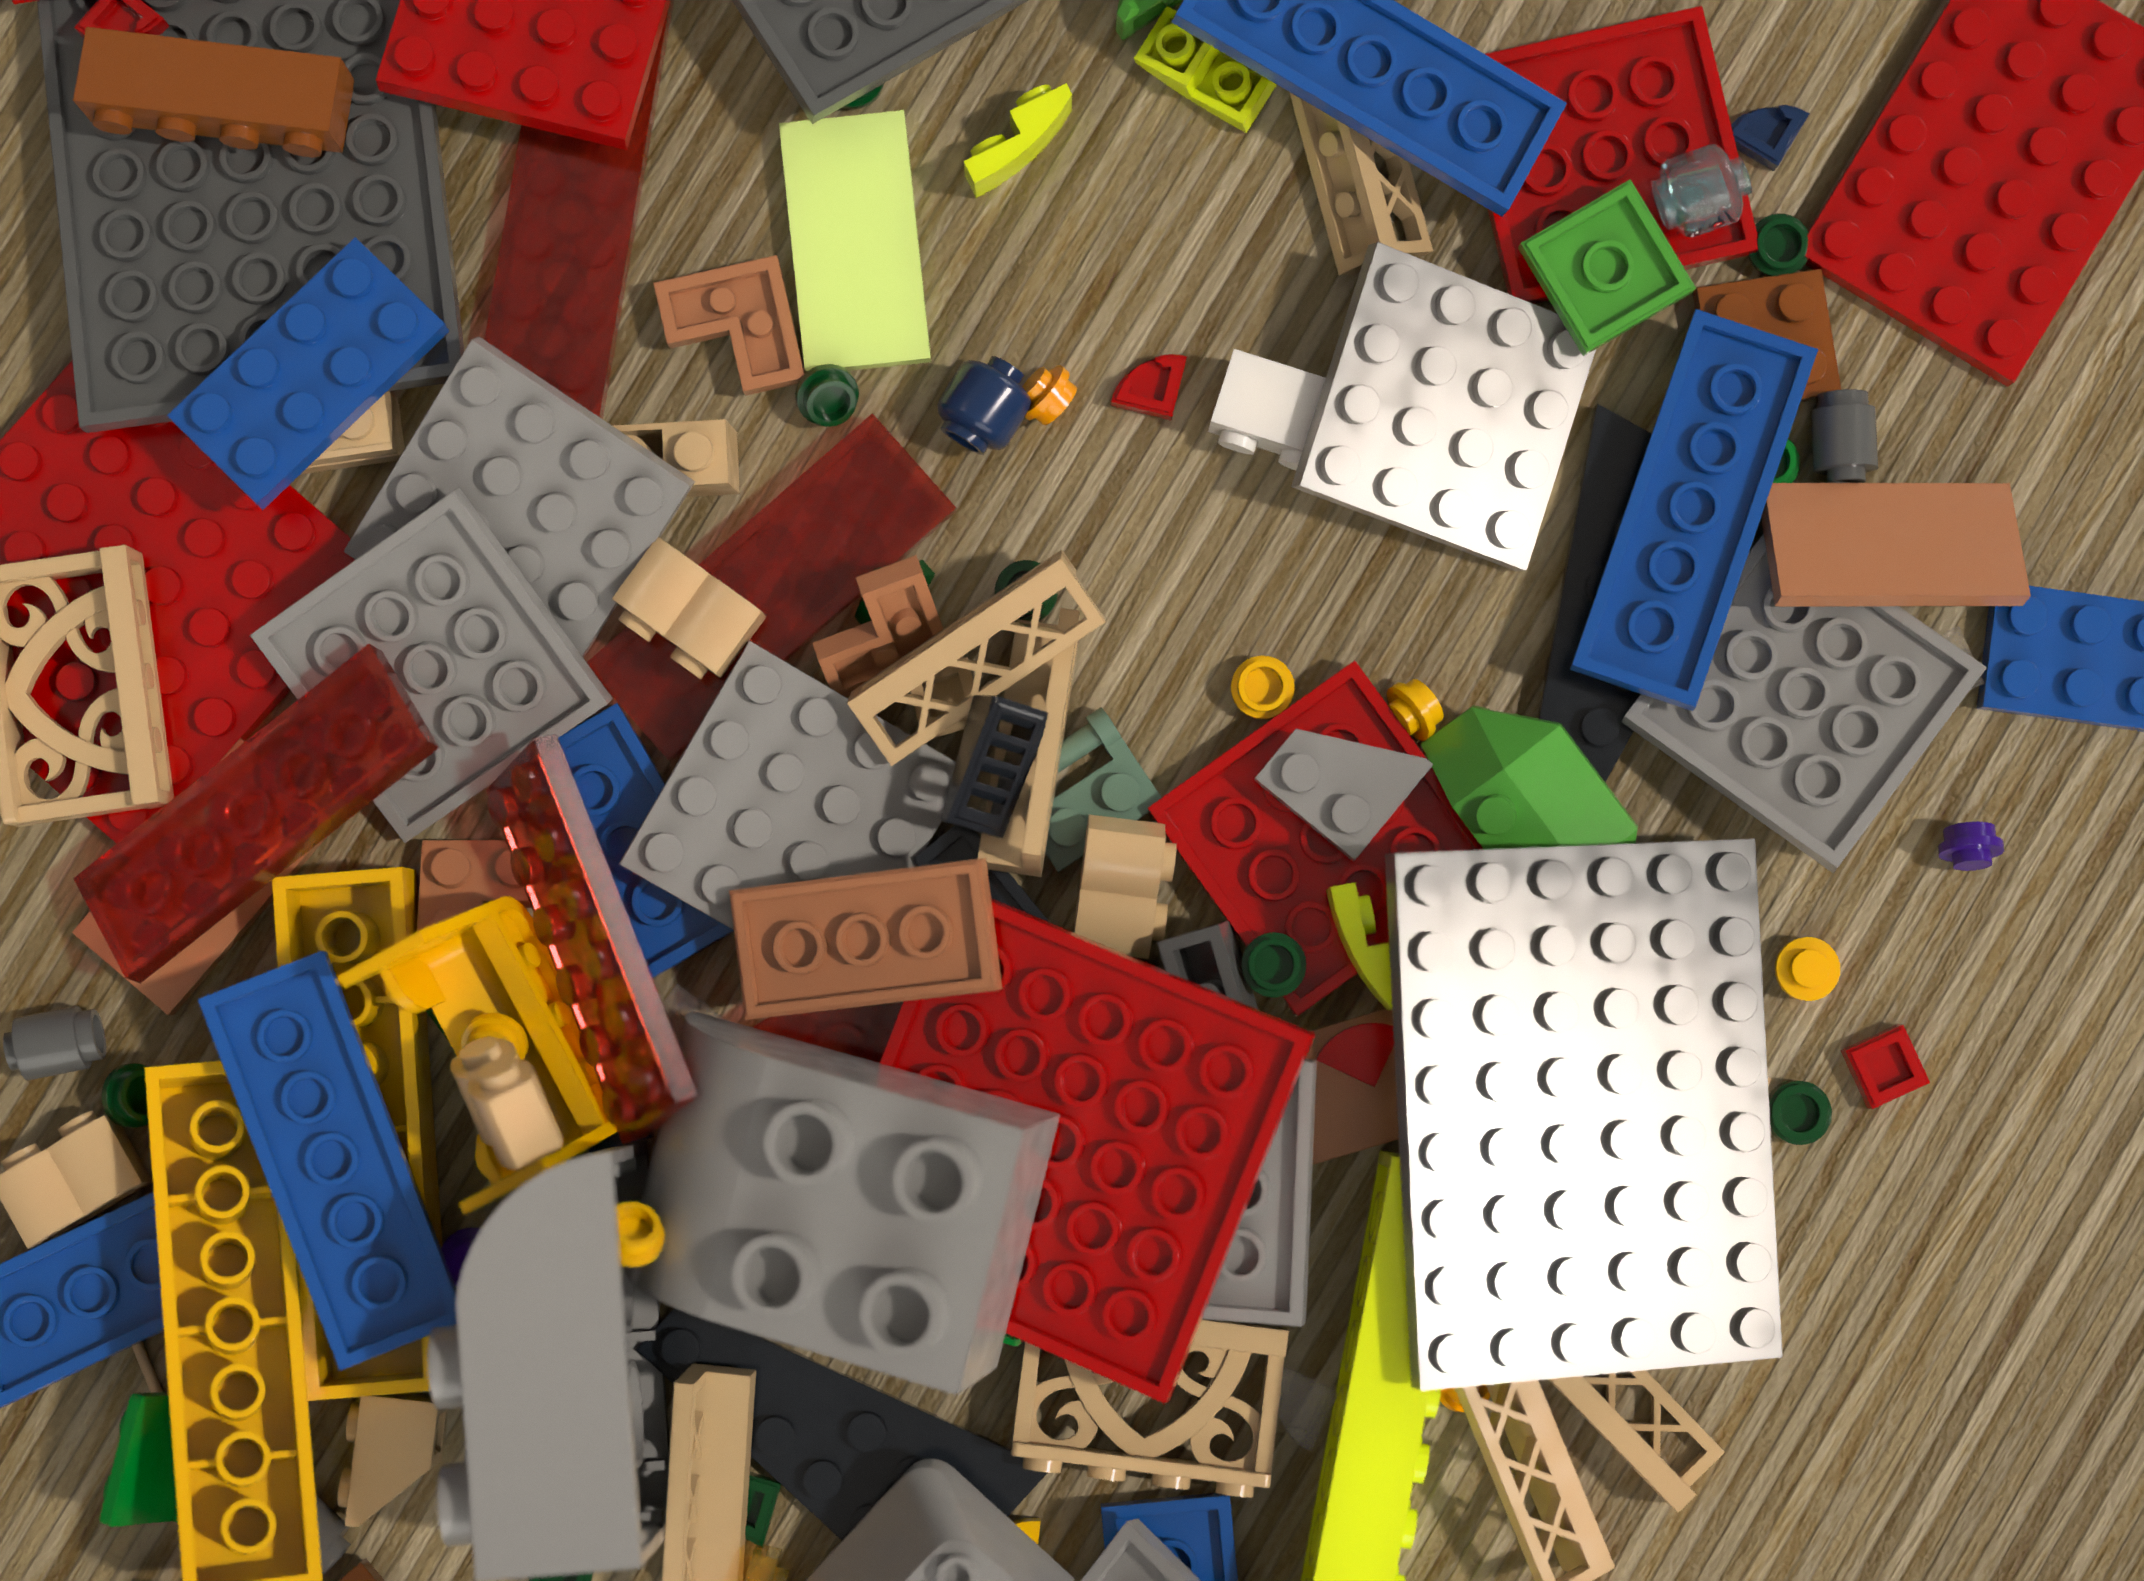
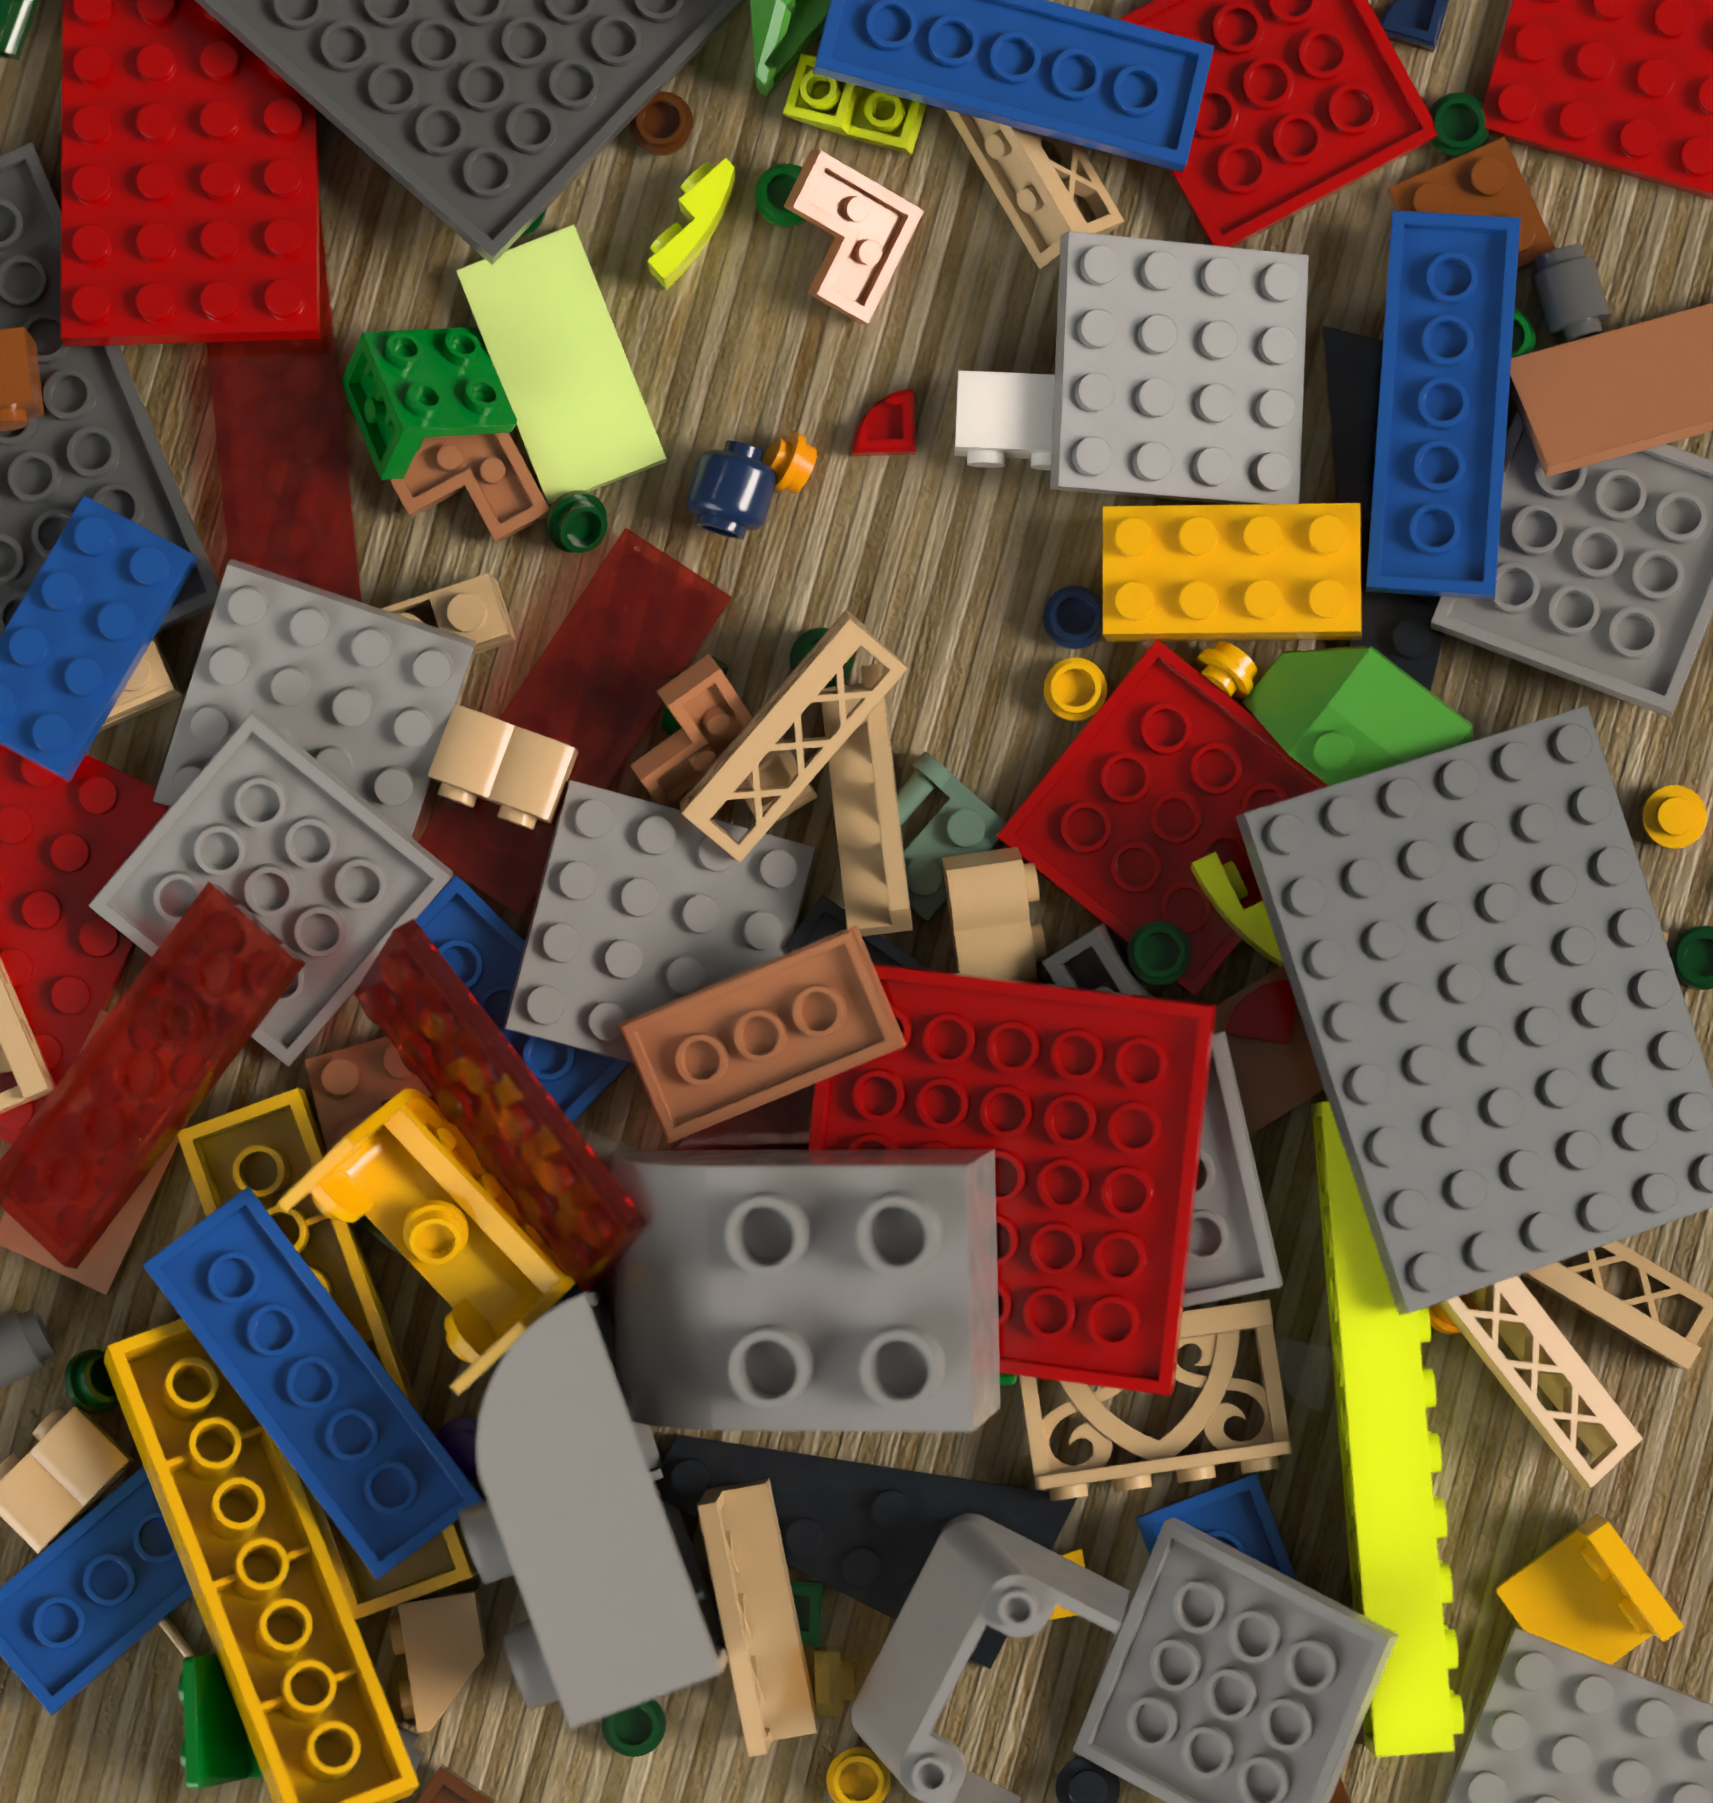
camera: 10 degrees left, 0 degrees up
tan brick [451,1037,563,1170] -> none
yellow plate [617,1202,665,1267] -> none
black slope [941,695,1049,838] -> none
light grey wing [1254,729,1434,862] -> none
bright green plate [1518,179,1696,356] -> none
clear light blue head [1651,144,1752,237] -> none
none -> green bracket [340,327,517,480]
none -> reddish brown plate [630,91,694,156]
none -> green plate [755,163,806,228]
none -> plate [783,150,924,324]
none -> dark blue plate [1043,585,1103,650]
none -> yellow brick [1103,503,1362,642]

